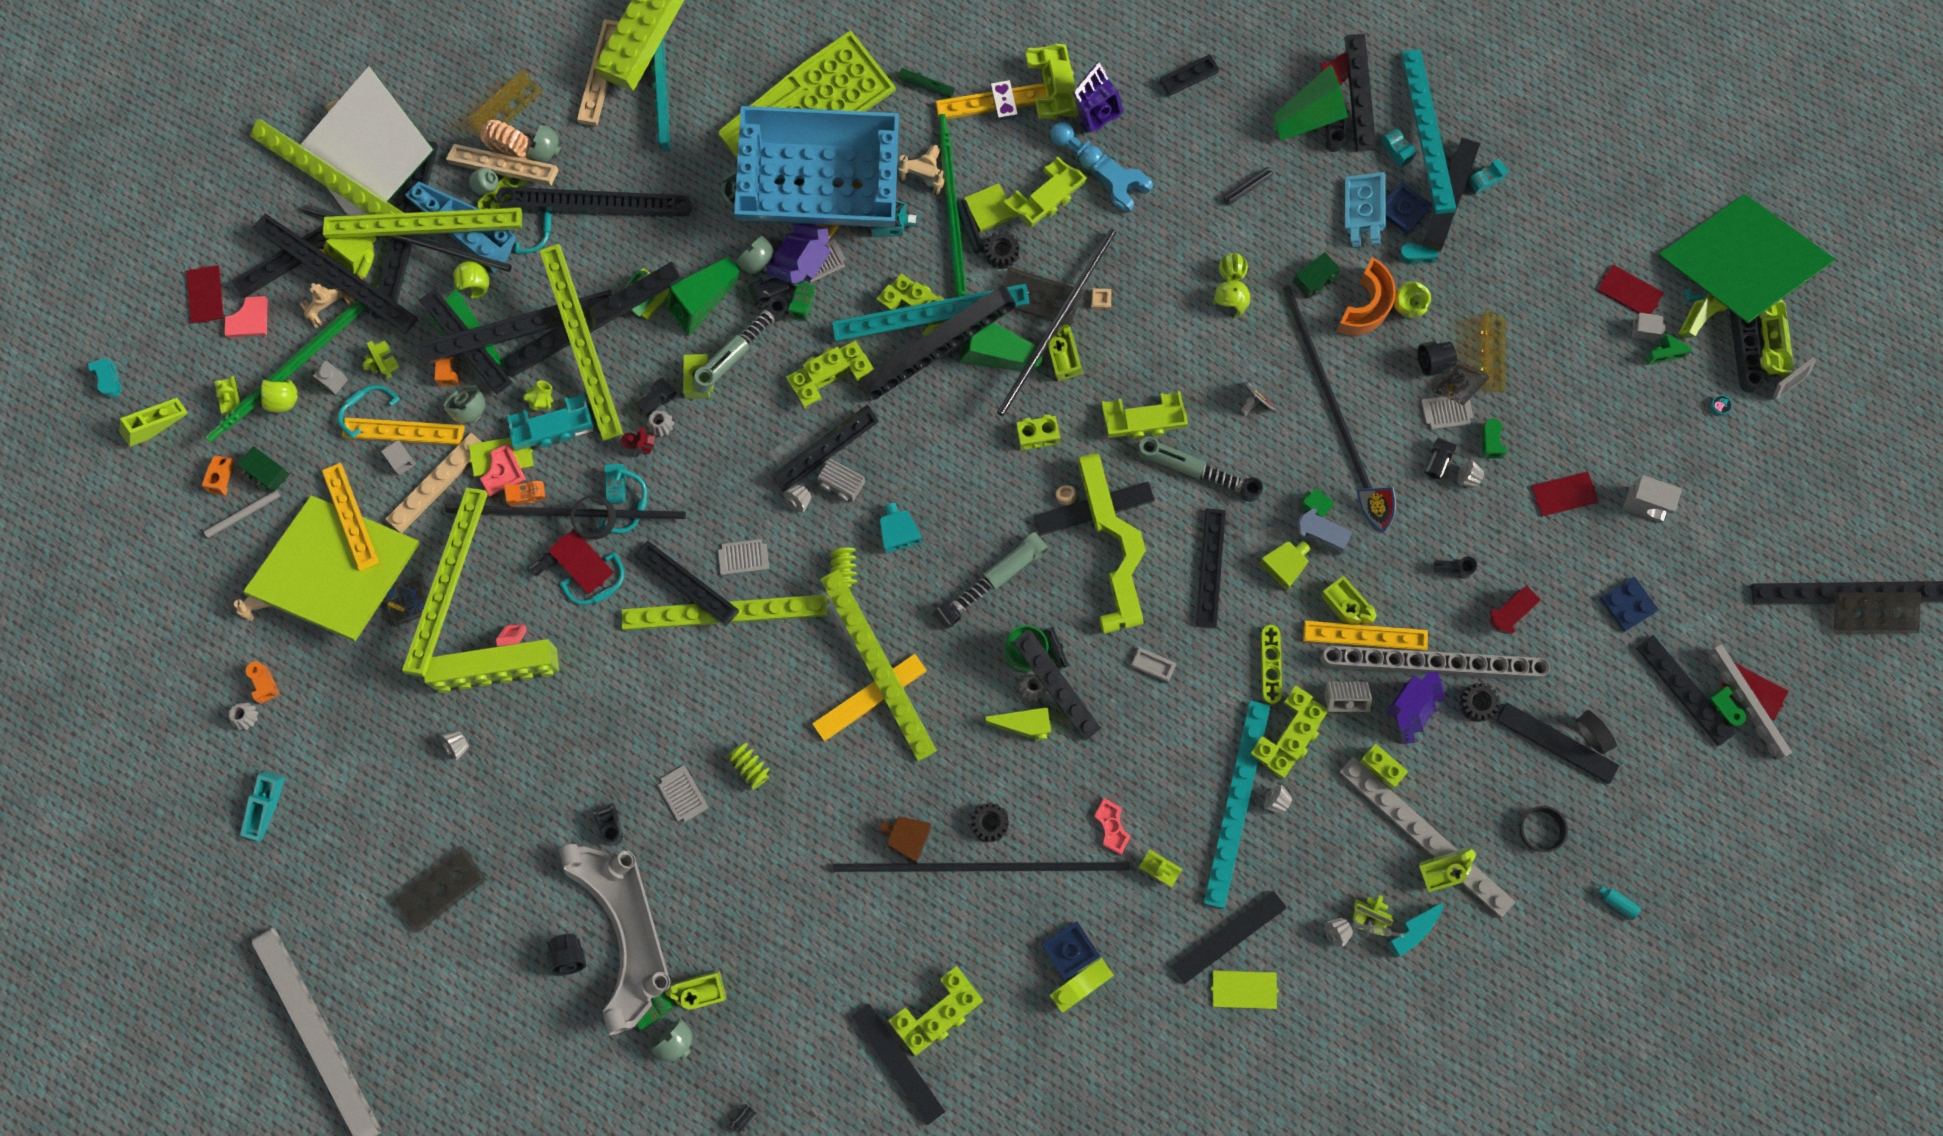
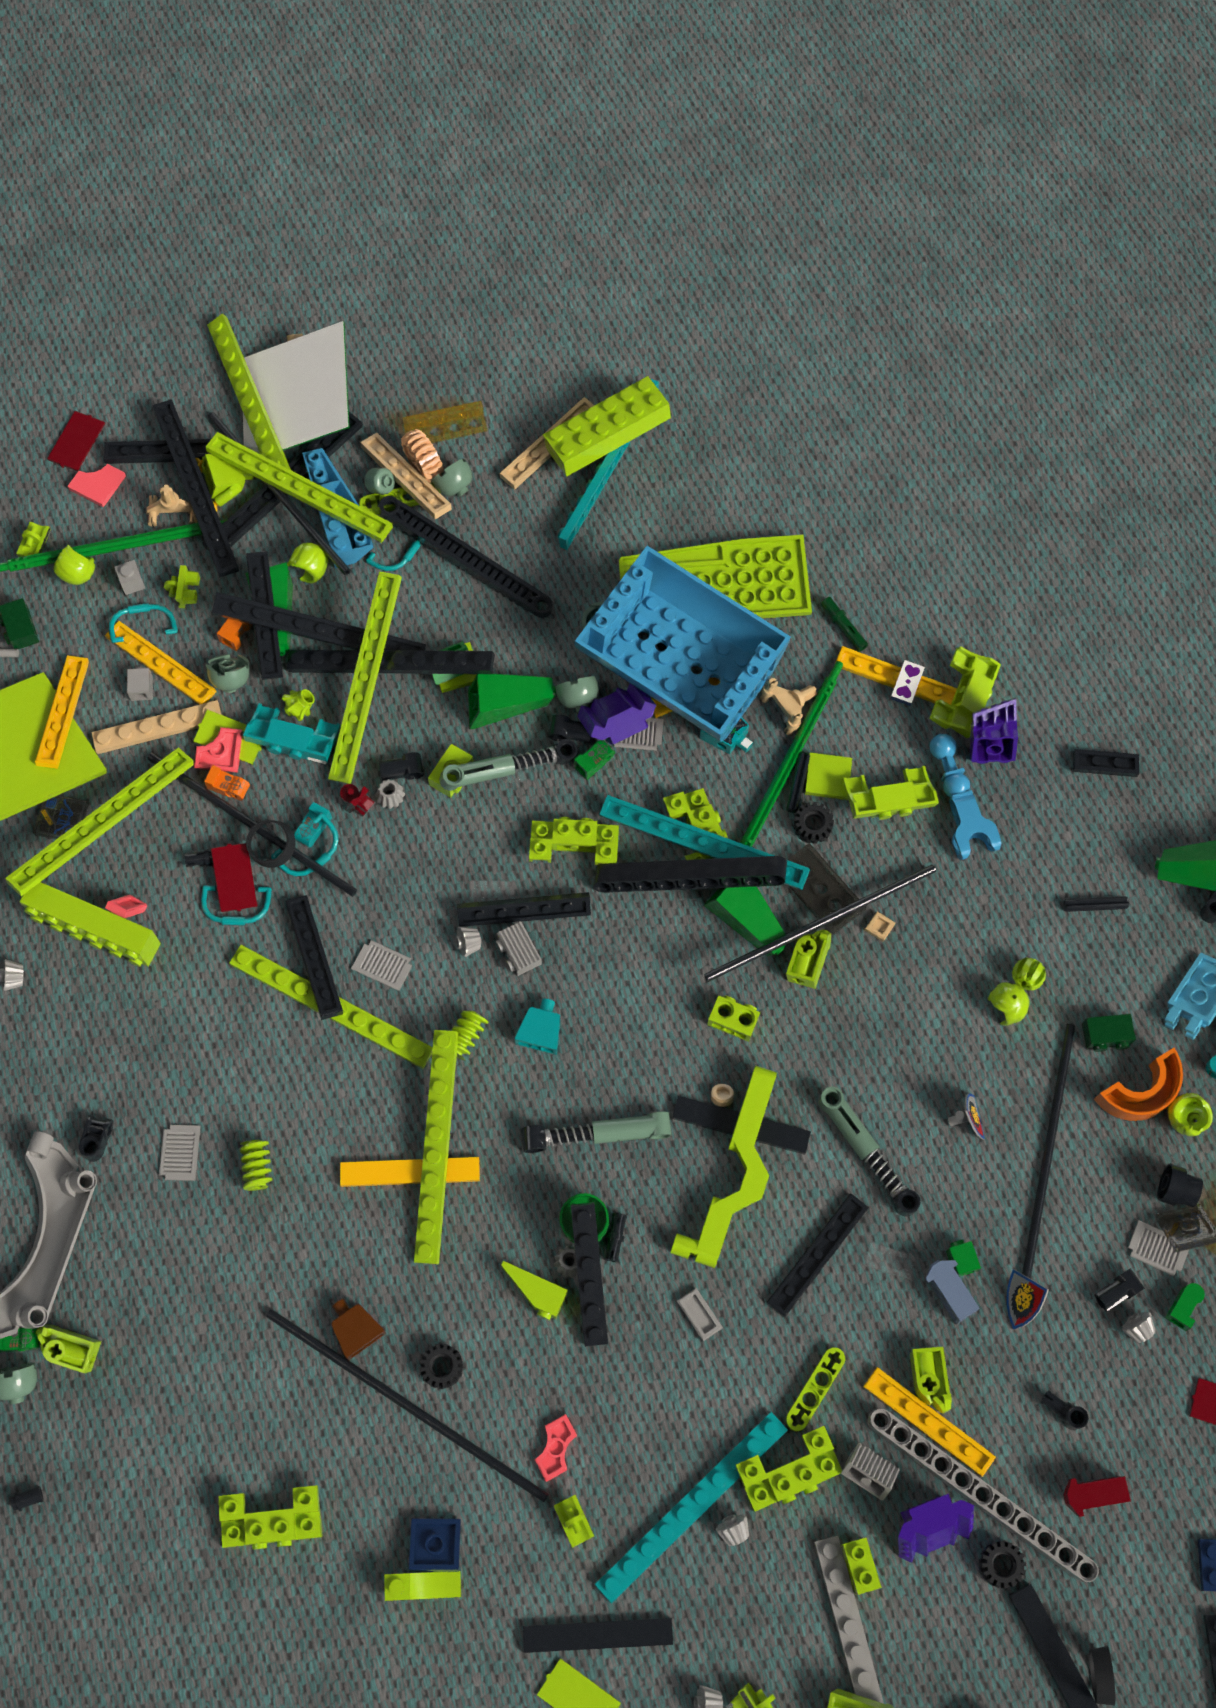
camera: 30 degrees right, 5 degrees down
black tile [852,1004,946,1125] -> none
lime bracket [1101,391,1188,440] -> none
lime torso [1259,541,1310,591] -> none

